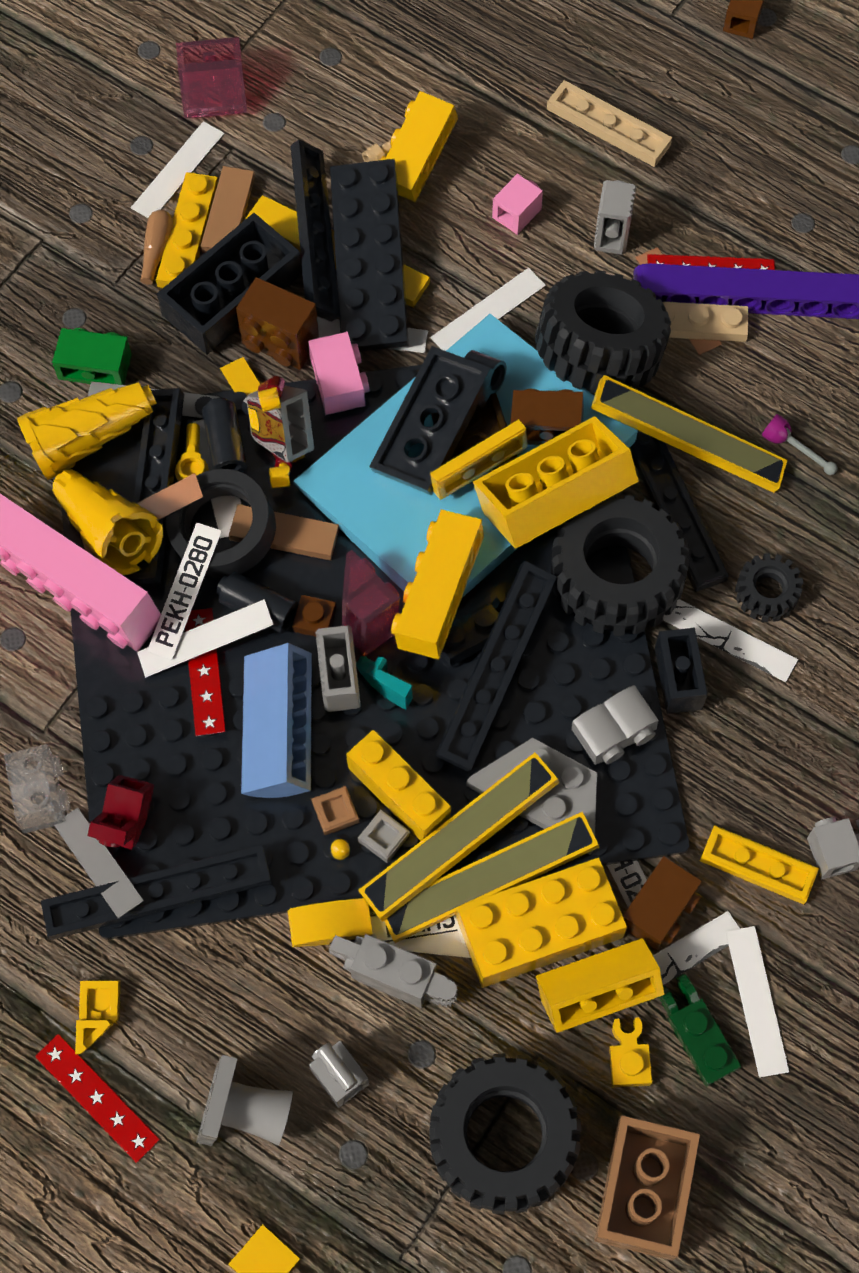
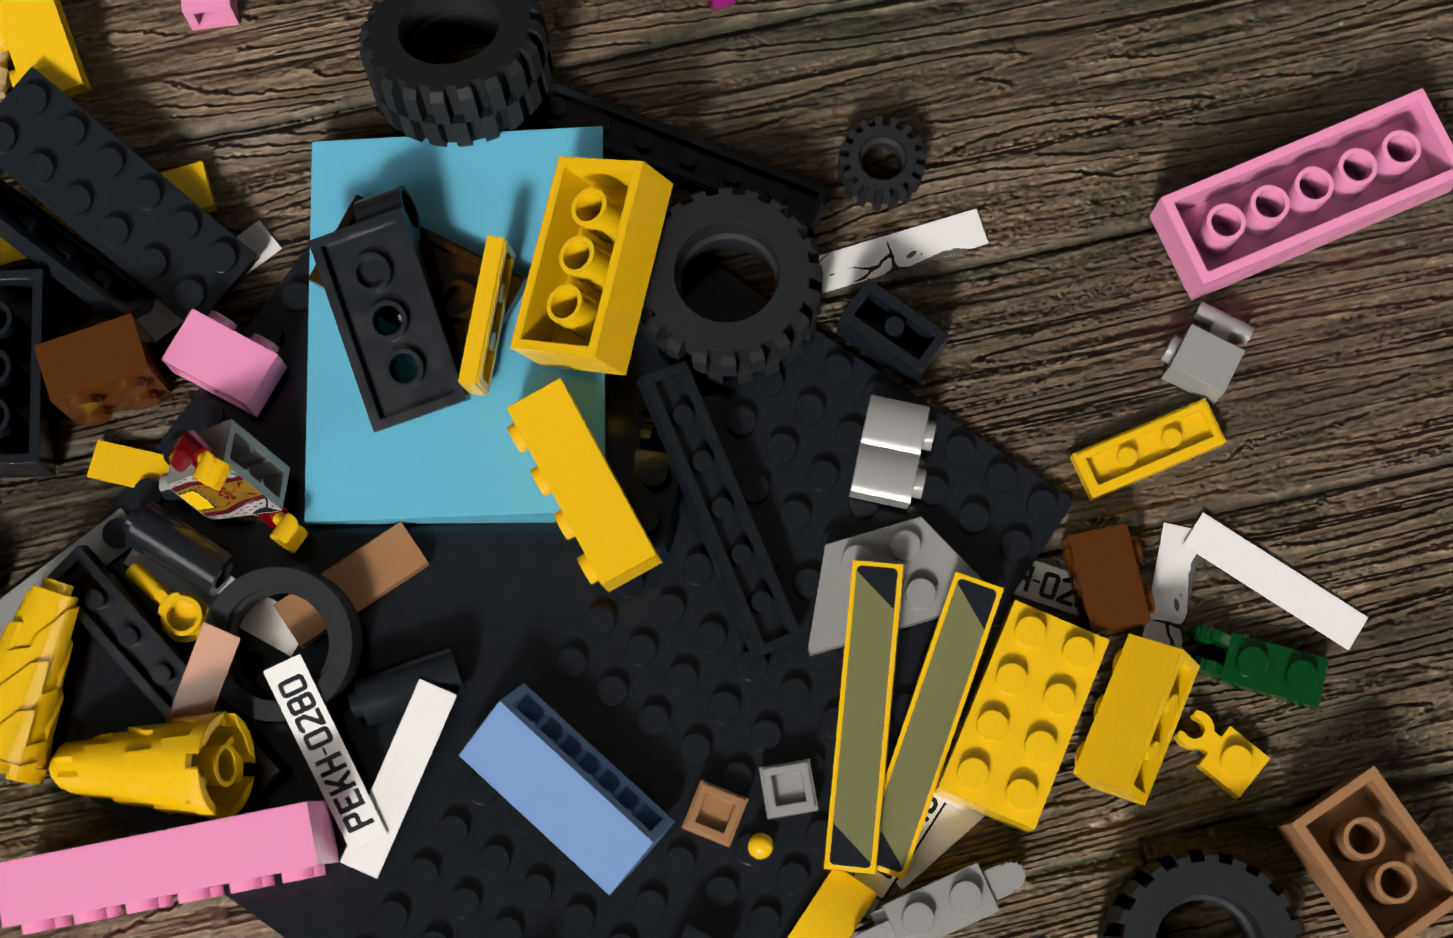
camera: 50 degrees left, 10 degrees up
red sticker [185,608,225,736] -> none
reddish brown plate [292,595,337,637] -> none
light grey brick [315,625,361,712] -> none
clear pink slope [342,550,400,657] -> none
yellow brick [346,730,451,841] -> none
teal slope [356,656,413,710] -> none
white sticker [430,268,546,351] -> none
reddish brown brick [511,389,584,445] -> none
tile [591,375,787,493] -> none

